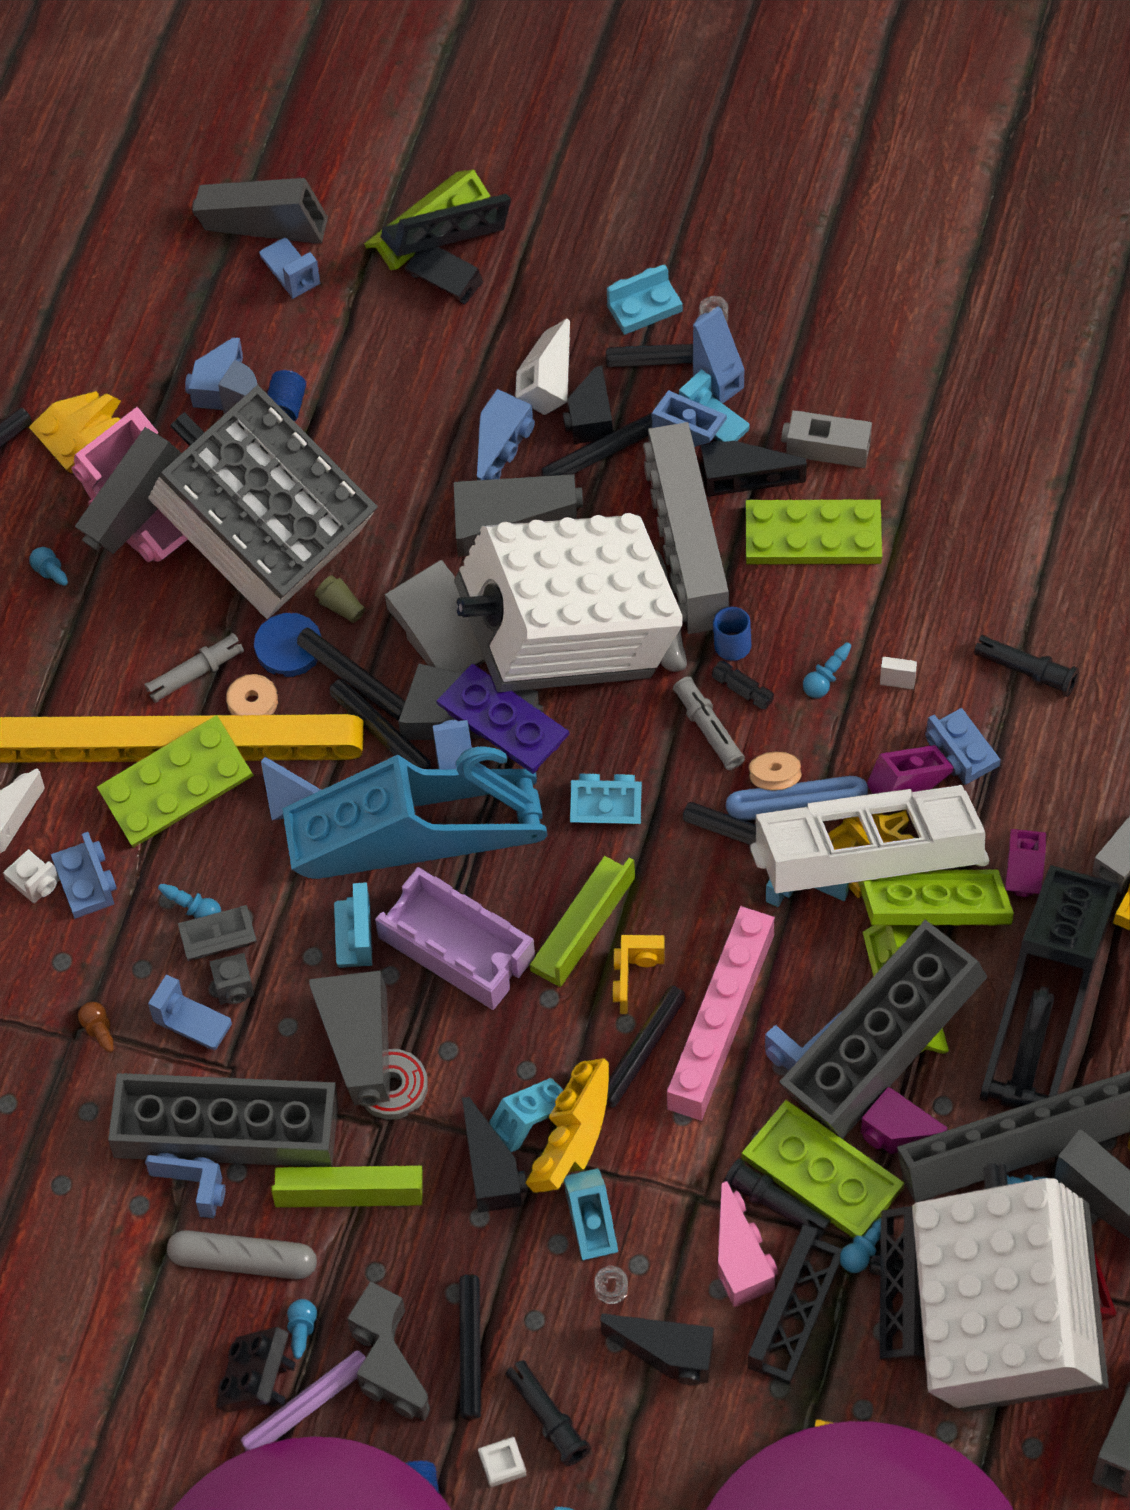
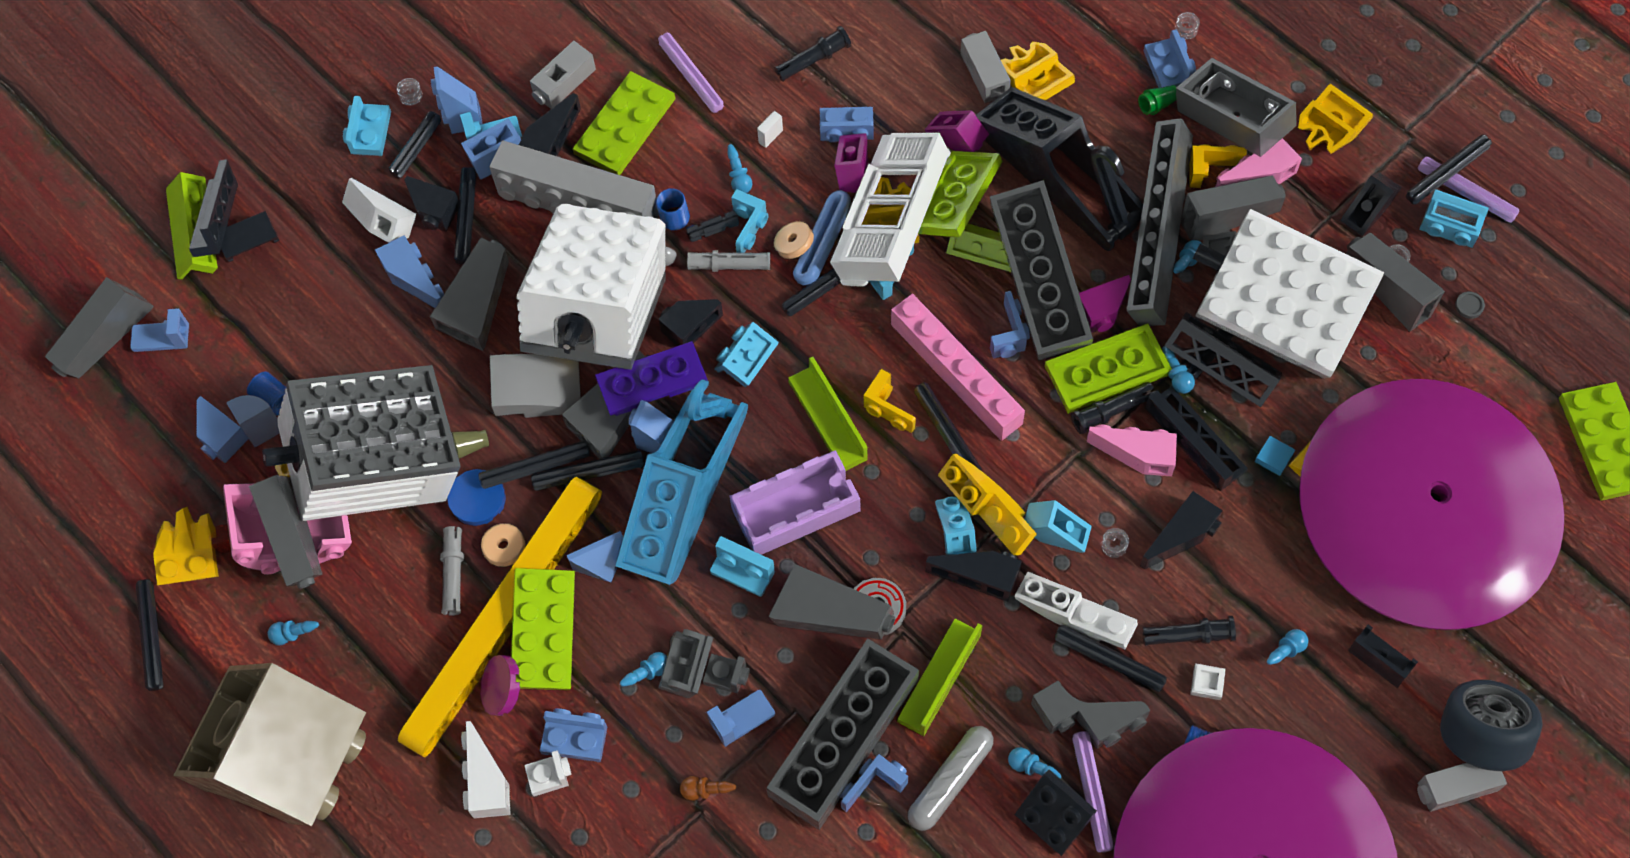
camera: 60 degrees left, 5 degrees up
none -> magenta tile [481,655,520,716]
none -> lavender axle [658,33,724,113]
none -> black slope [658,299,723,346]
none -> medium azure bracket [731,189,768,253]
none -> white slope [1015,572,1138,649]
none -> dark azure tile [1255,436,1295,476]

